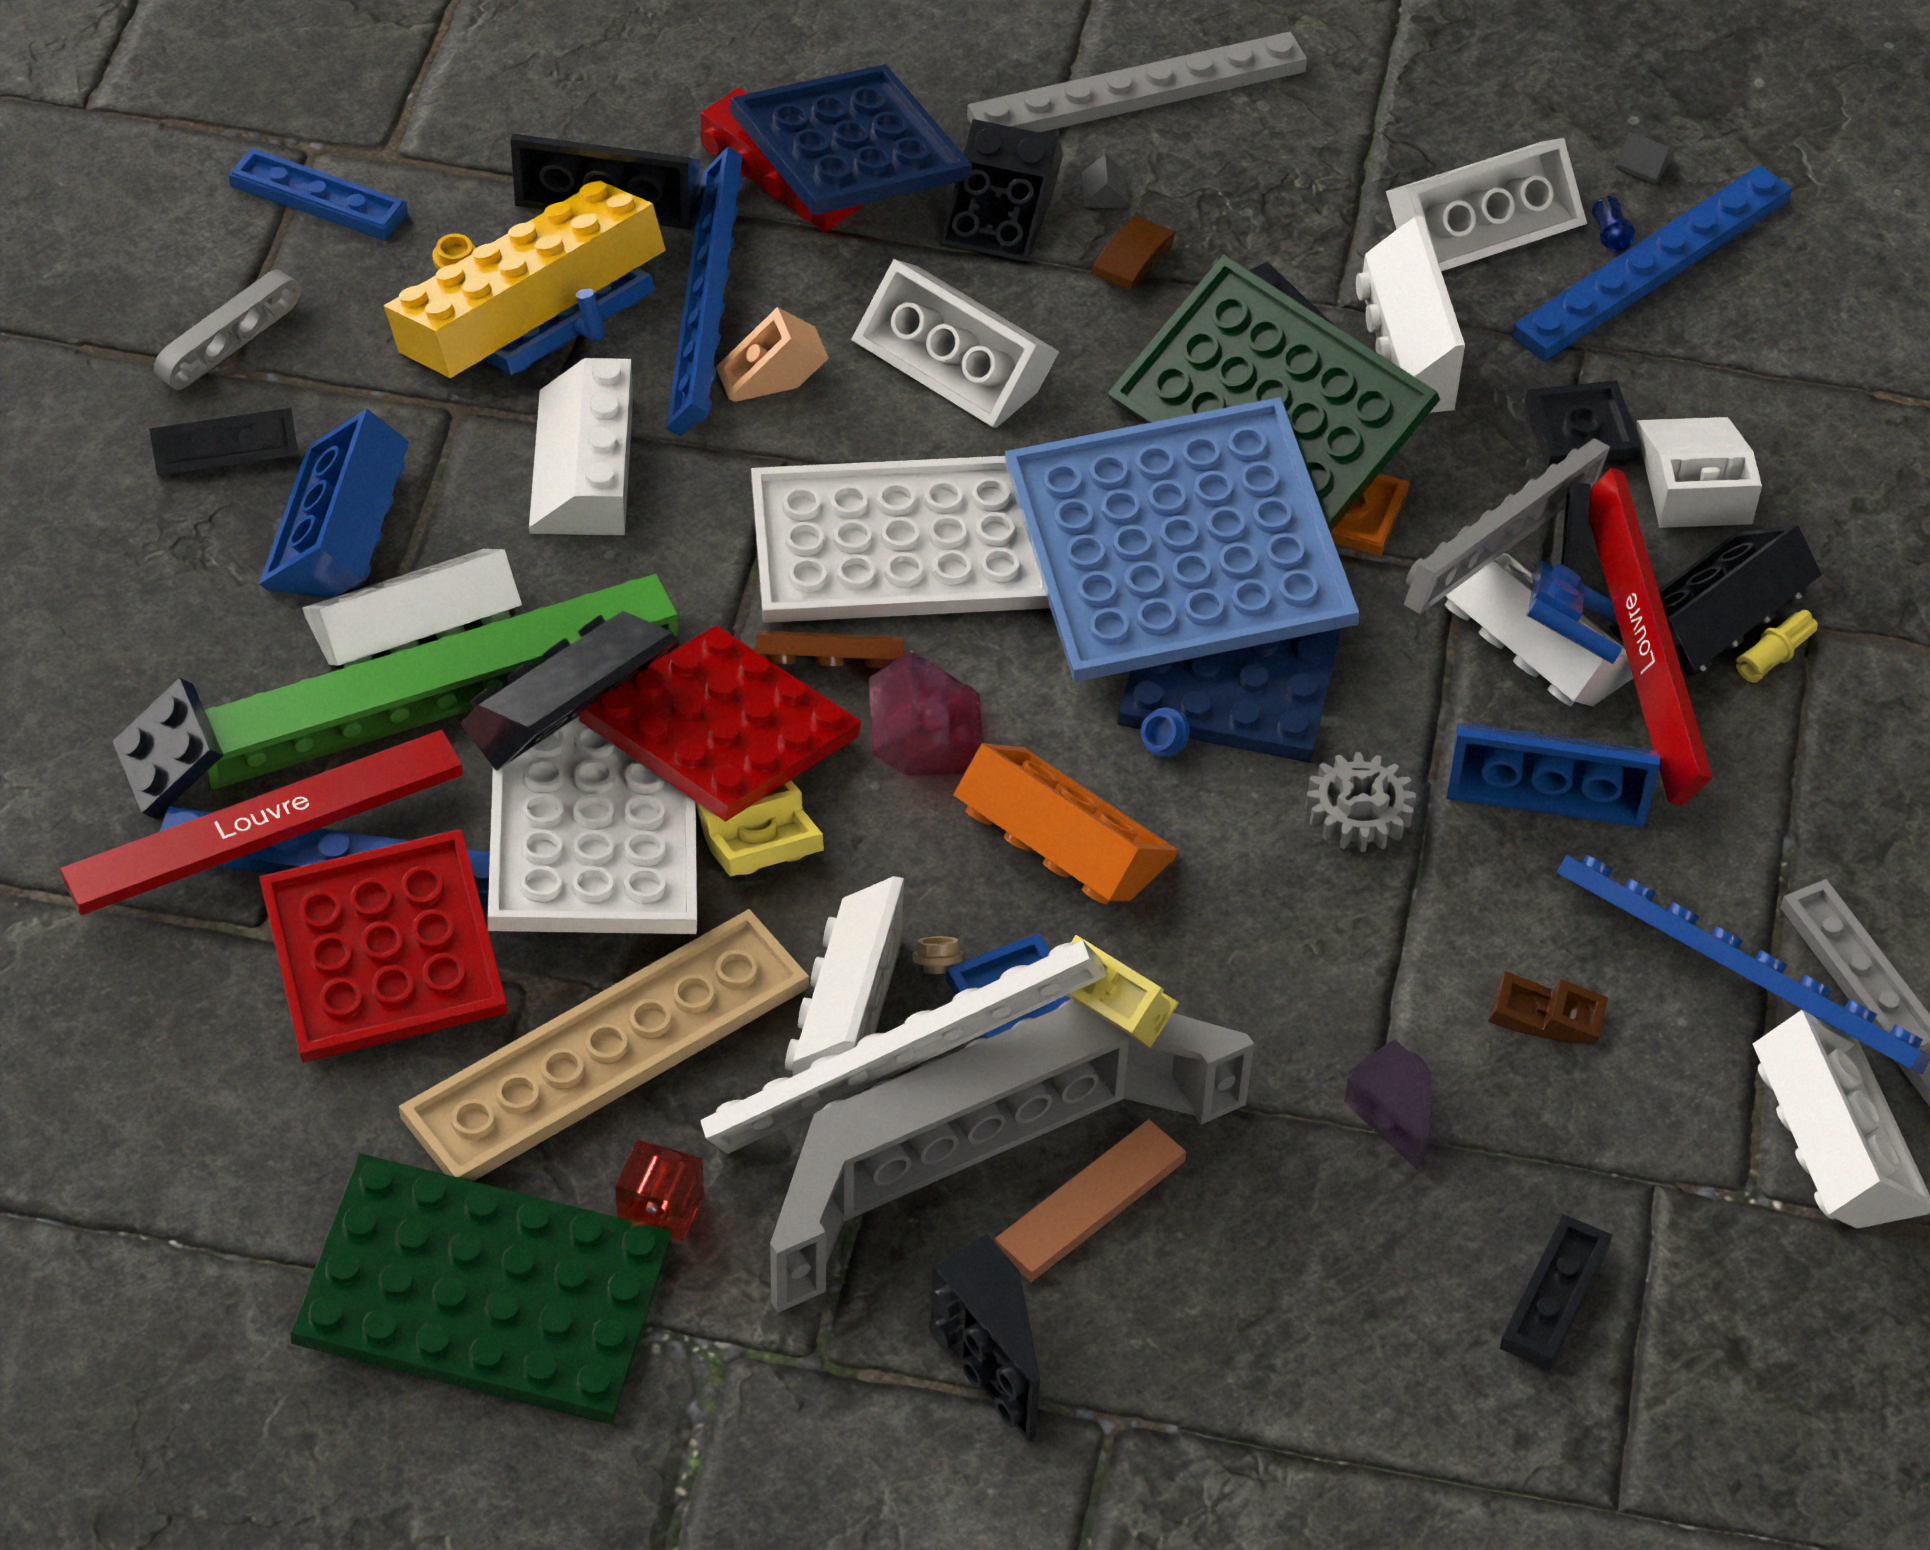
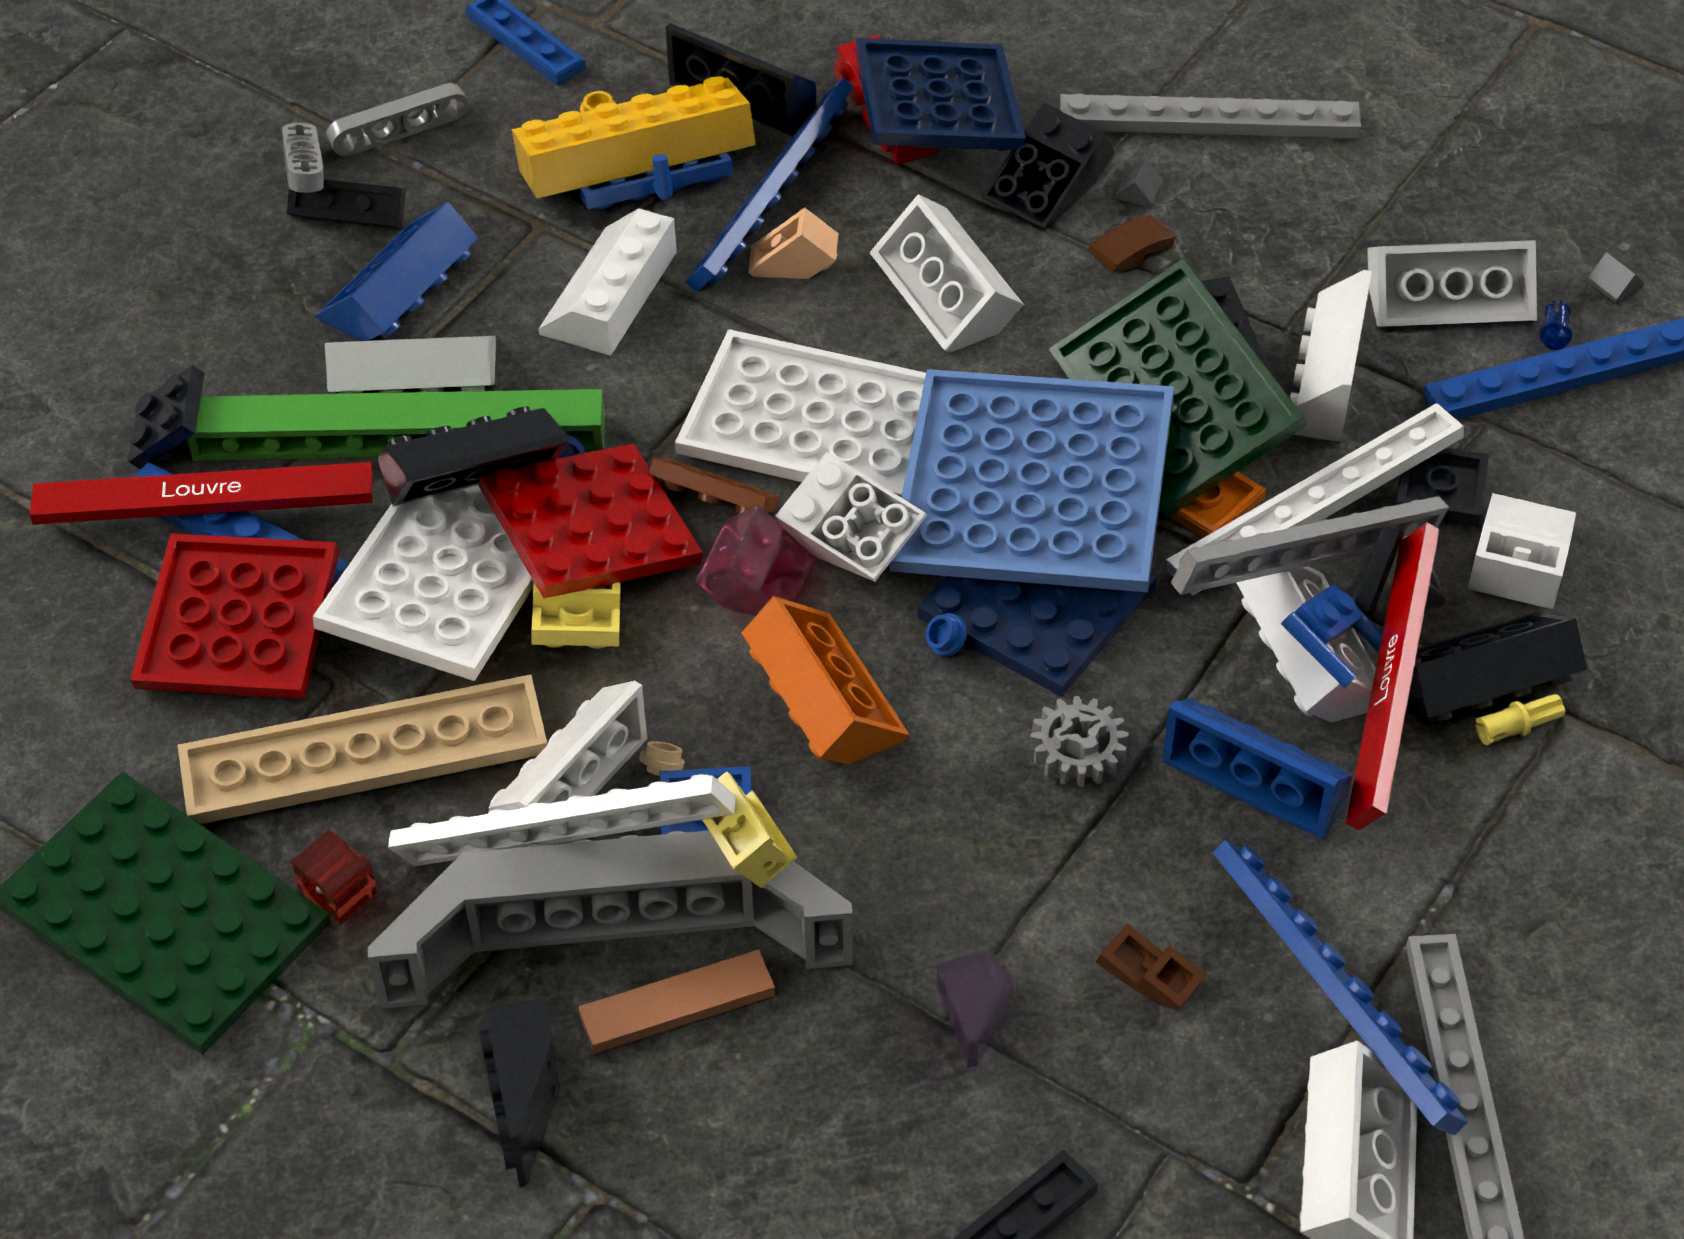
camera: 25 degrees right, 0 degrees up
none -> light grey beam [282,123,324,193]
none -> white slope [775,452,927,582]
none -> white plate [1166,403,1464,596]

